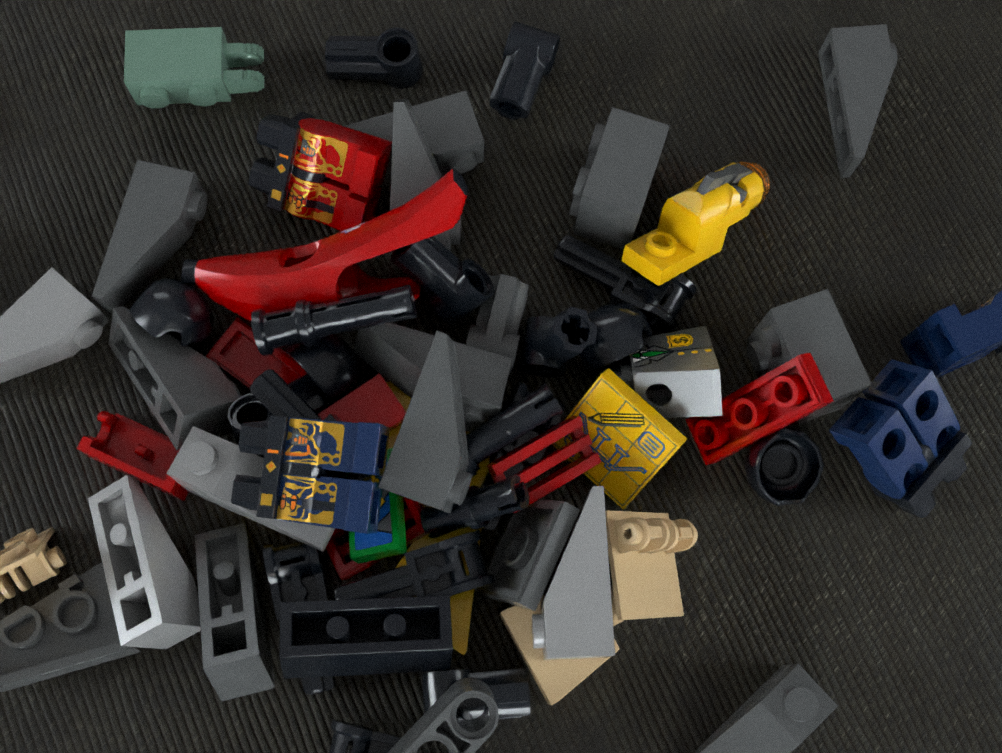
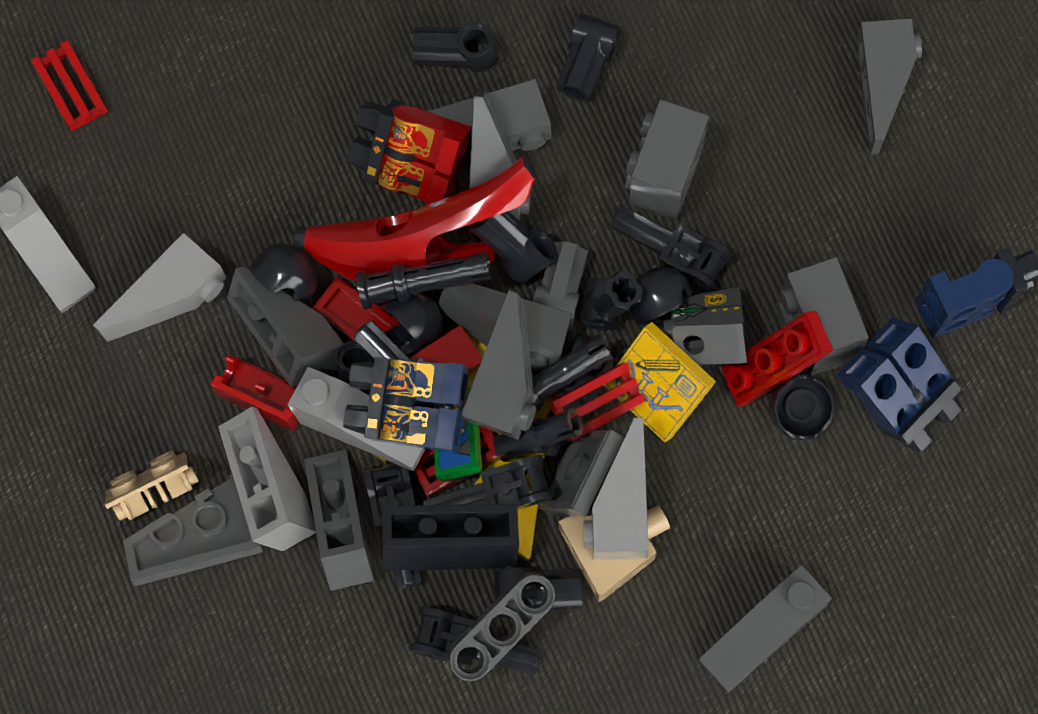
camera: 10 degrees right, 0 degrees up
dark grey slope [91,160,208,313] -> none
sand green hinge [124,27,264,108] -> none
tan hinge [605,510,698,621] -> none
yellow plate [621,162,770,286] -> none

